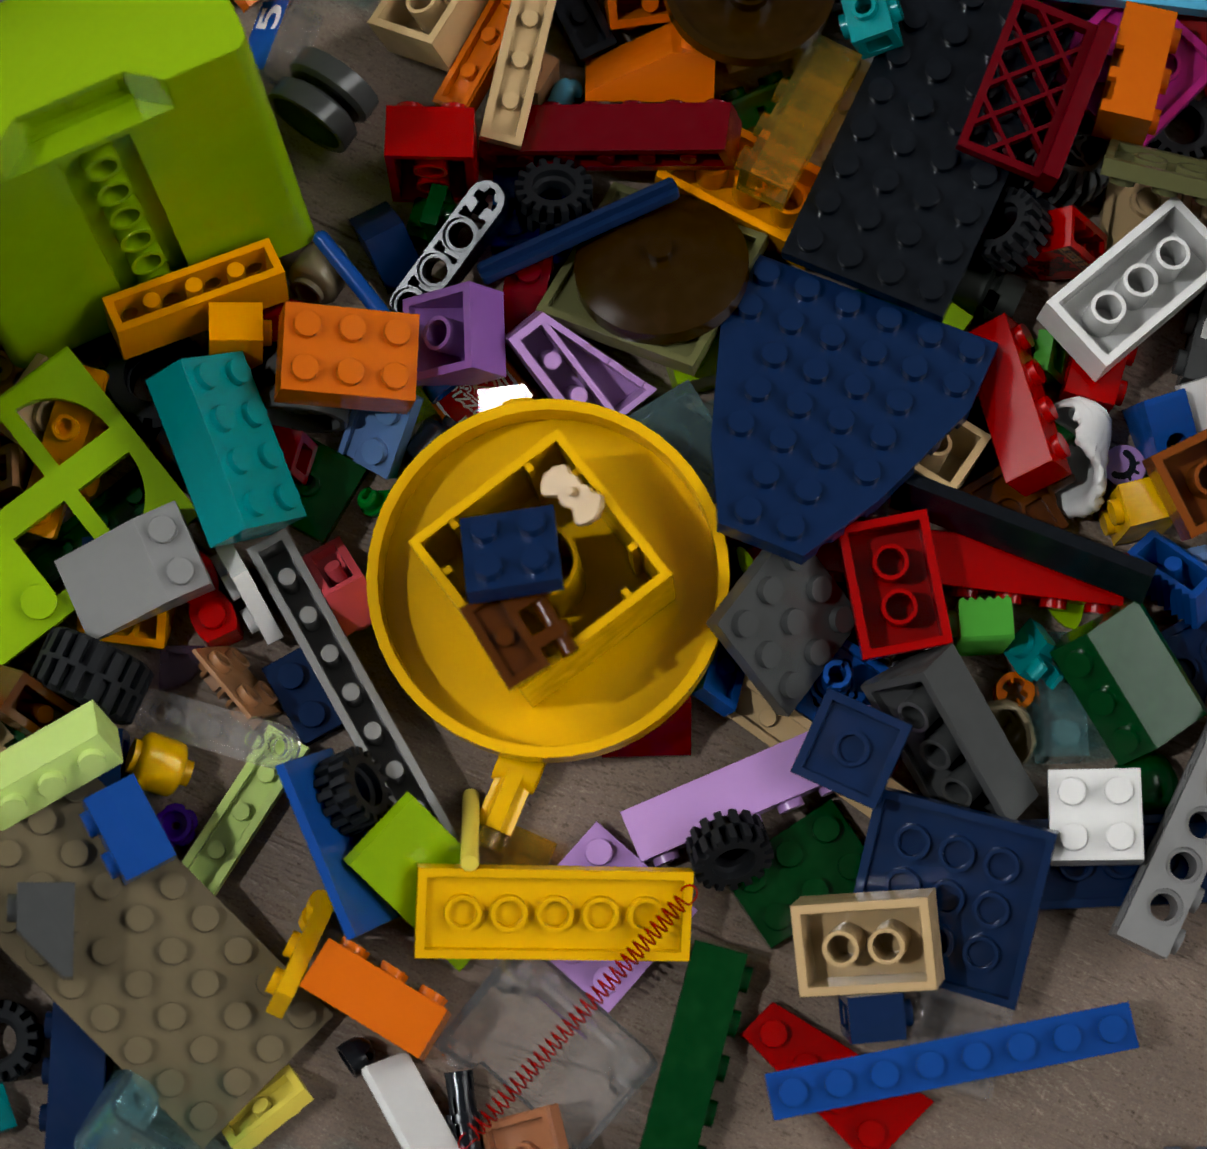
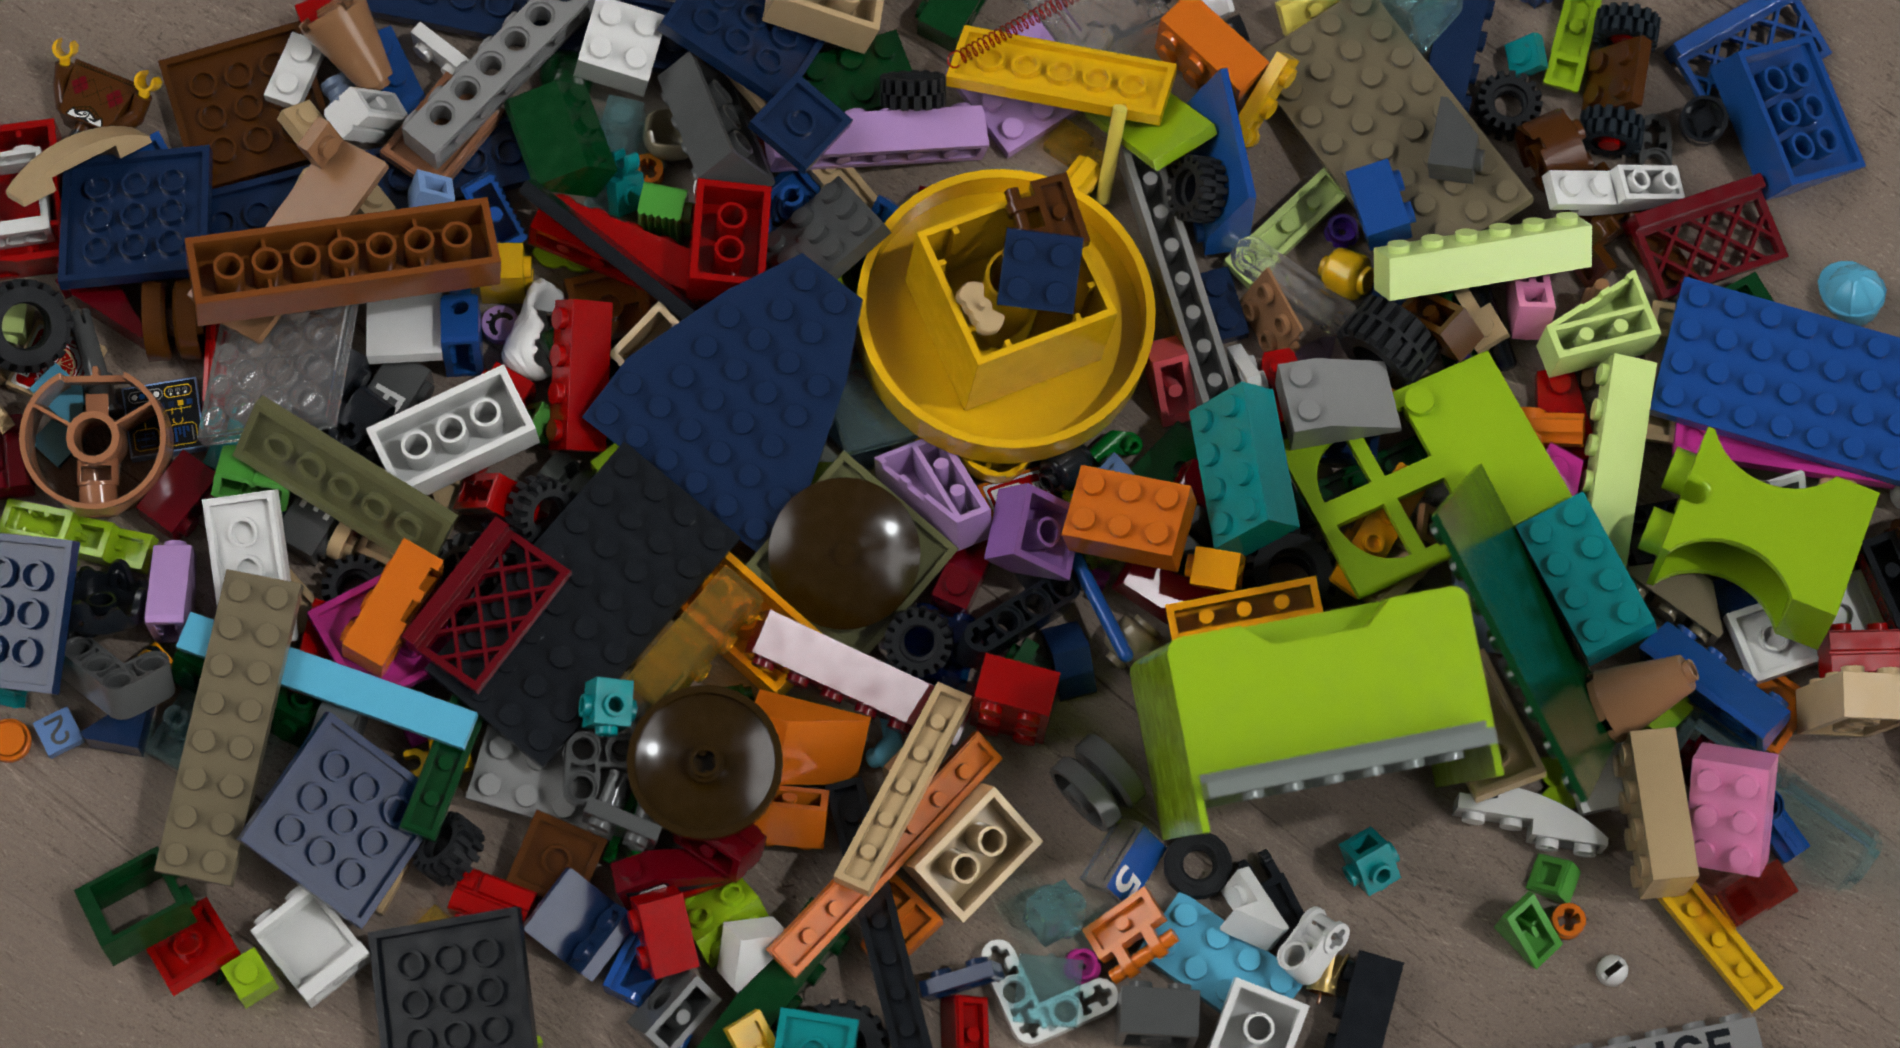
camera: 170 degrees left, 5 degrees down
dark blue axle [477,177,680,284] -> none

